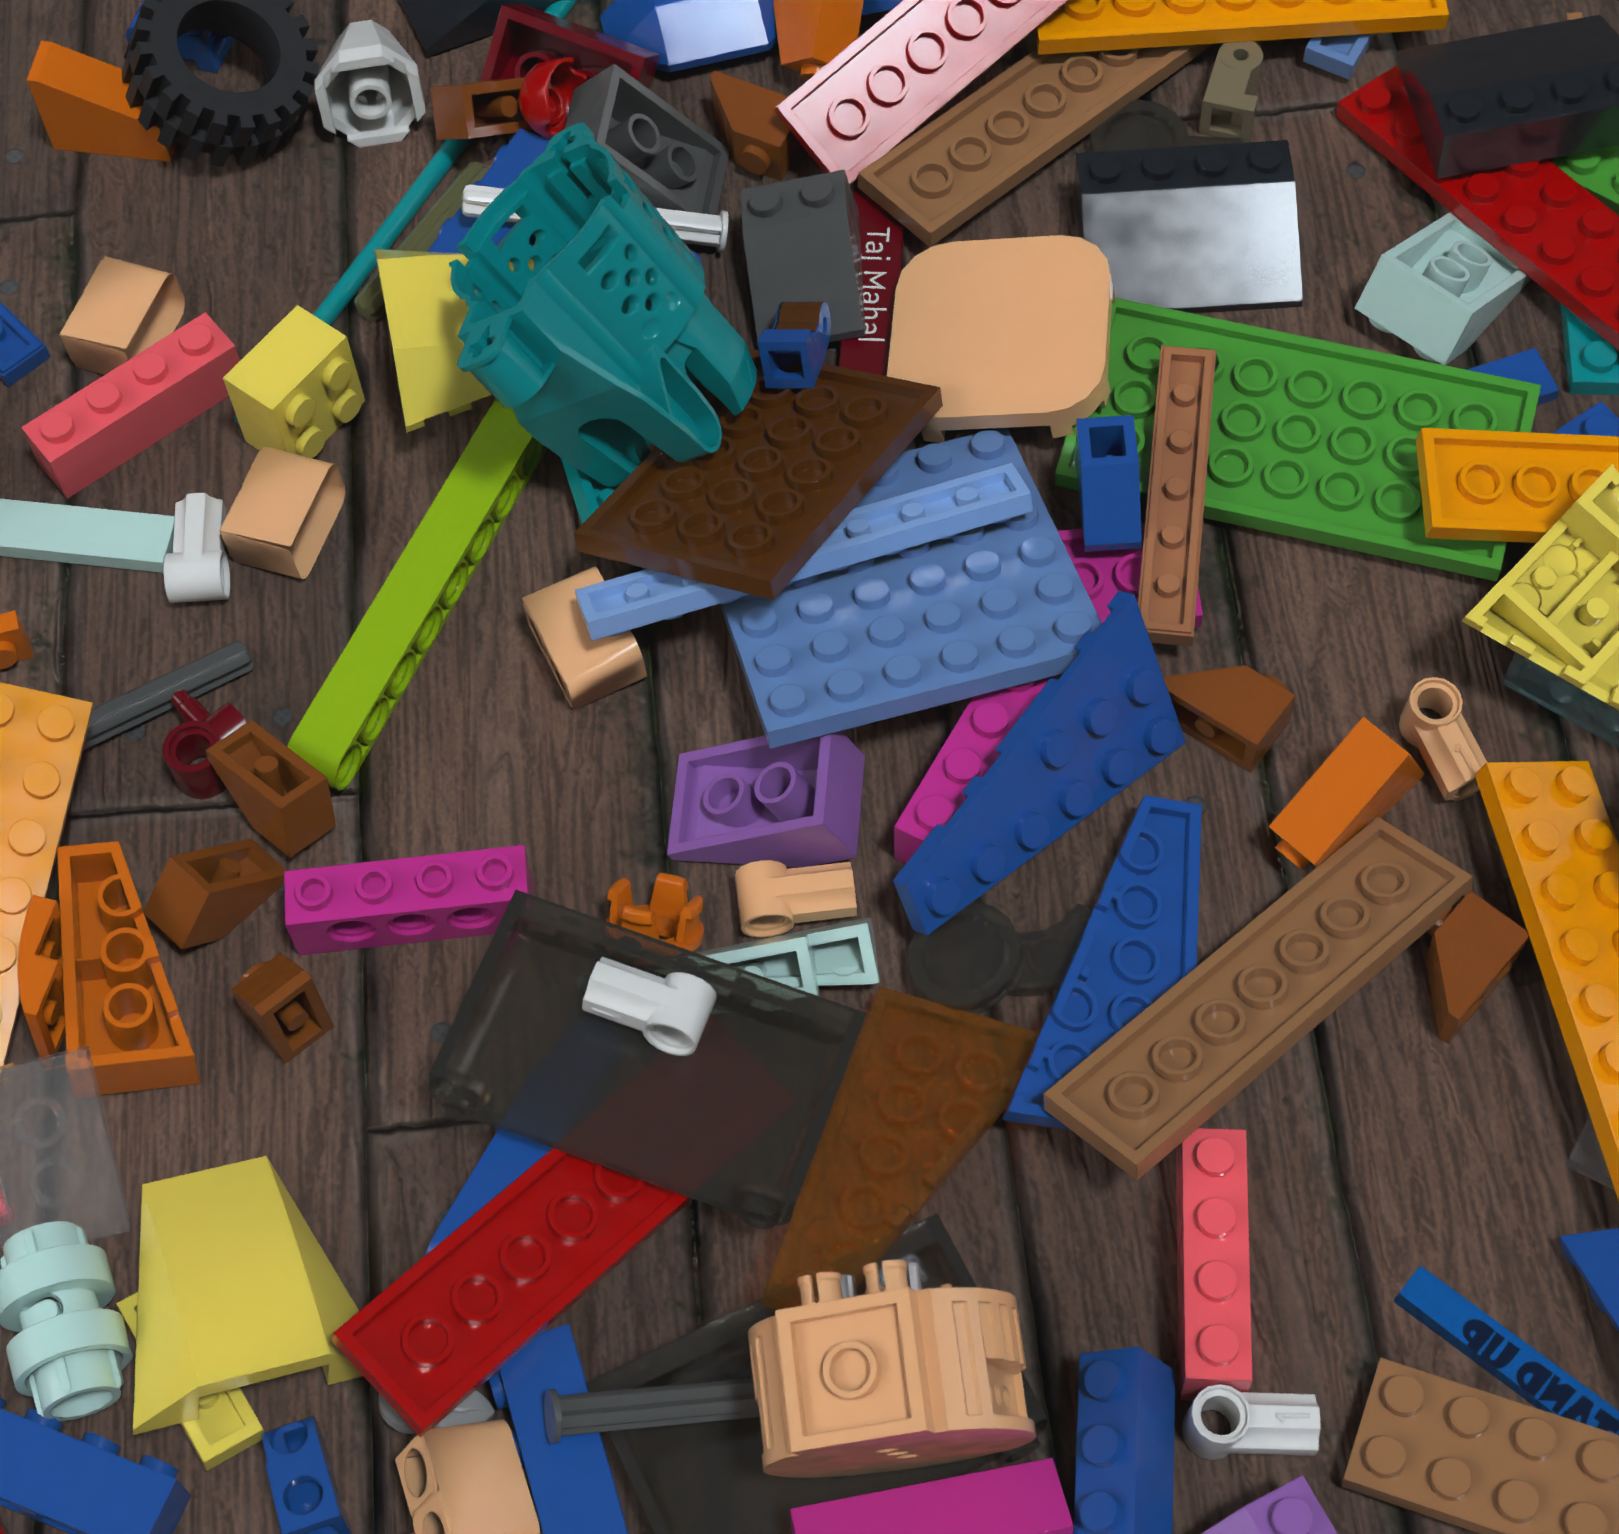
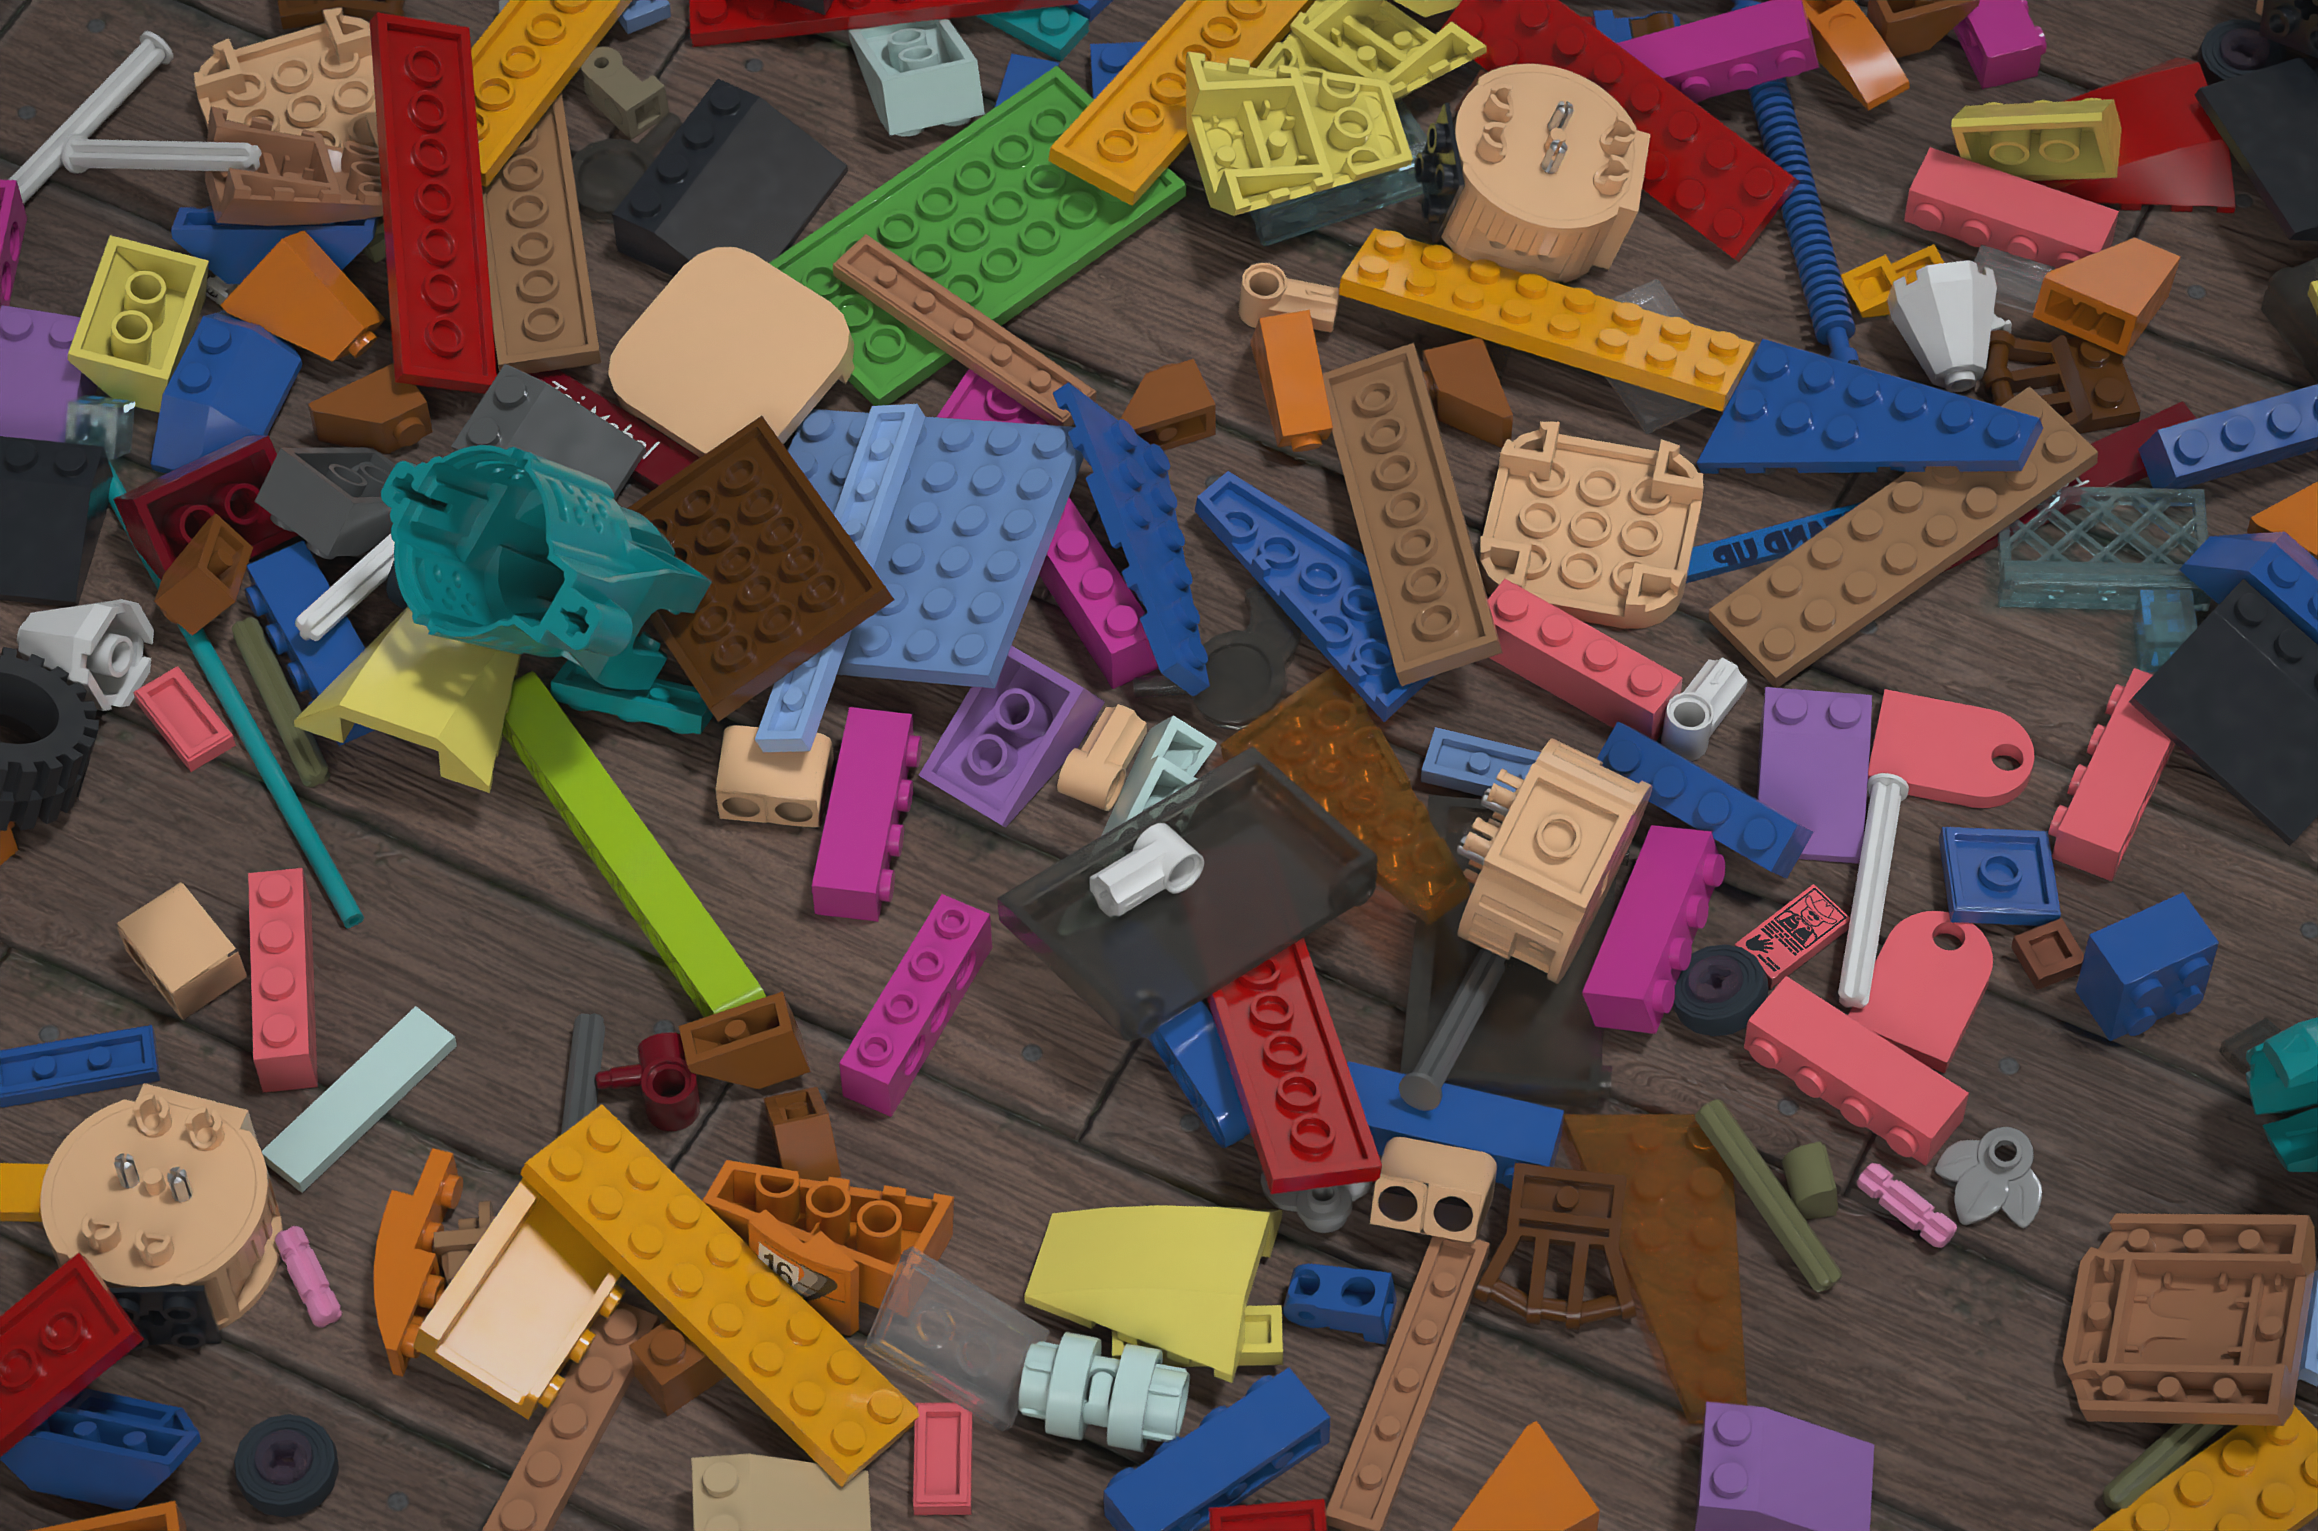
camera: 60 degrees left, 5 degrees down
white piece [164,493,231,603] -> none
light nougat piece [219,446,345,579] -> none
light yellow brick [223,305,365,458] -> none
dark orange slope [231,953,334,1064] -> none
red hair [518,57,587,140] -> none
orange piece [604,873,704,962] -> none
blue leg [757,302,831,389] -> none
blue slope [1075,415,1142,552] -> none
none -> coral tile [133,666,236,772]
none -> dark pink brick [812,707,922,922]
none -> medium blue plate [1421,727,1541,796]
none -> light nougat tile [1479,422,1704,629]

